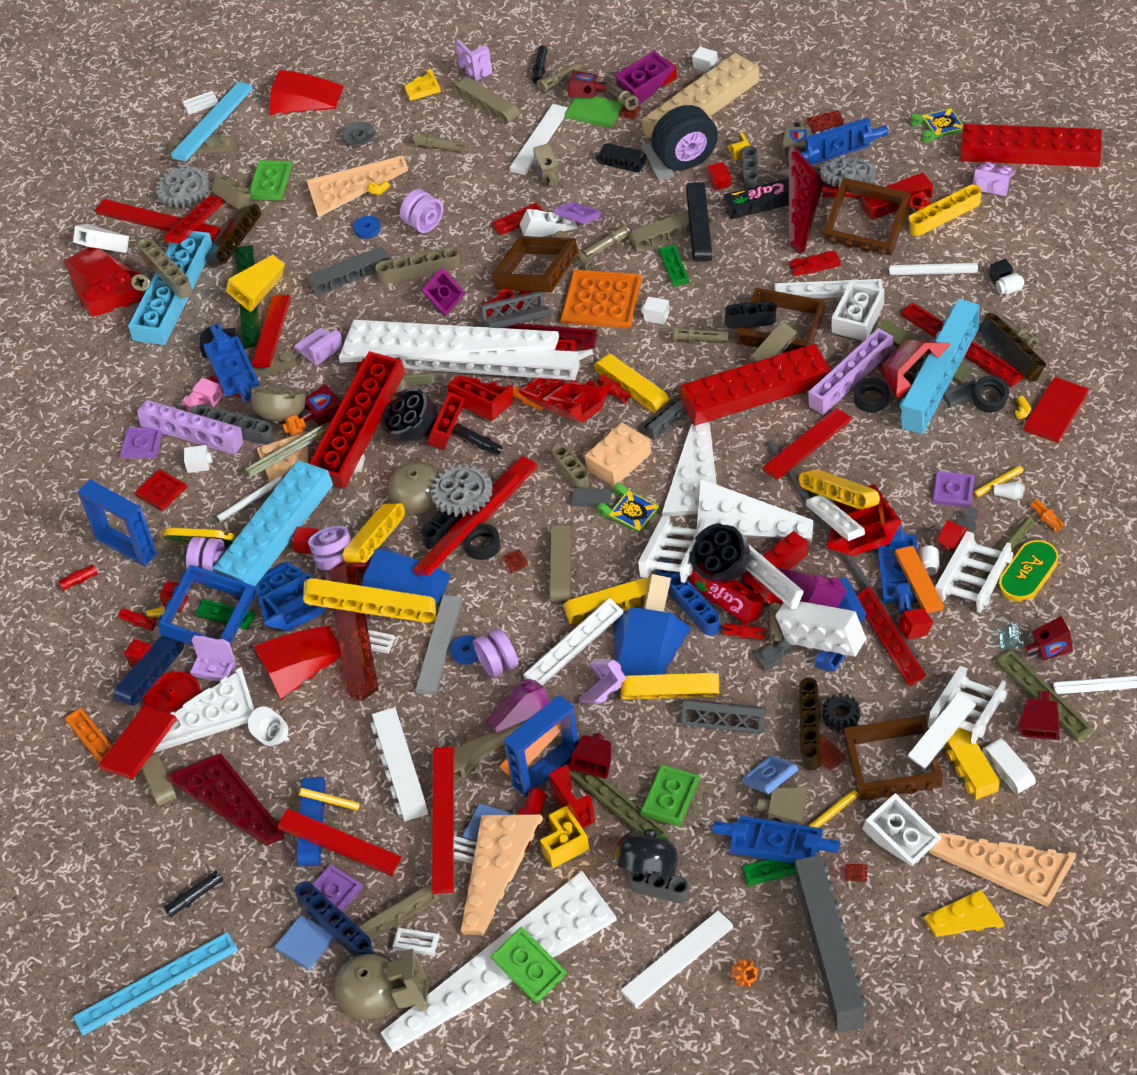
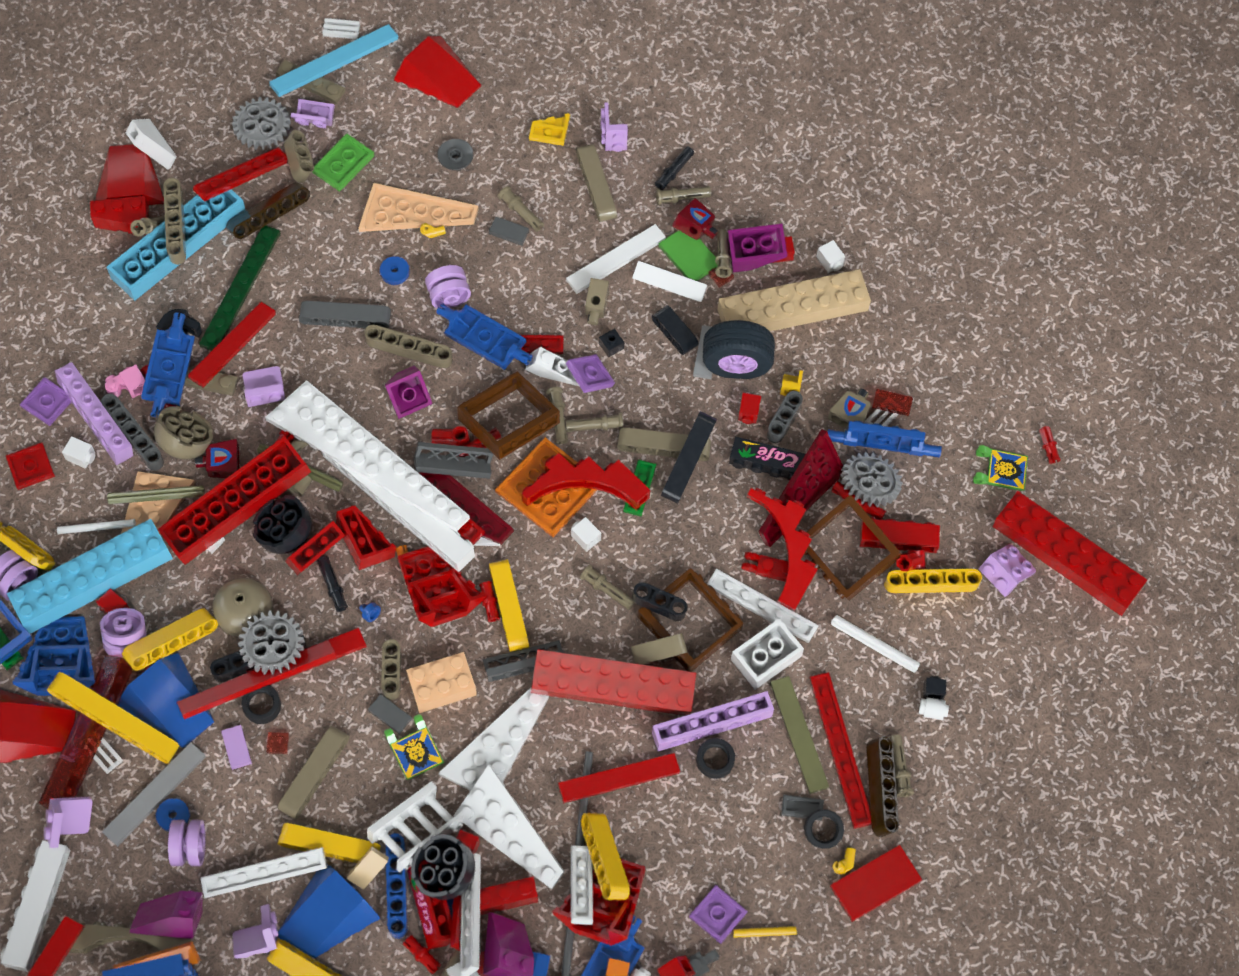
camera: 20 degrees right, 15 degrees up
red tile [95,199,221,243] -> none
yellow slope [226,255,285,312] -> none
orange gear [283,415,306,436] -> none
wedge [878,340,950,399] -> none
medium azure brick [899,299,979,435] -> none
white cone [994,481,1024,500] -> none
none -> lavender bracket [44,797,92,848]
none -> lavender tile [221,725,252,770]
none -> lavender bracket [290,99,335,128]
none -> blue tile [359,602,381,623]
none -> blue plate [436,304,533,370]
none -> dark grey tile [489,217,529,246]
none -> red arch [522,453,651,510]
none -> black plate [599,328,625,357]
none -> white tile [632,261,707,302]
none -> red arch [747,488,818,612]
none -> red axle [1039,426,1061,464]

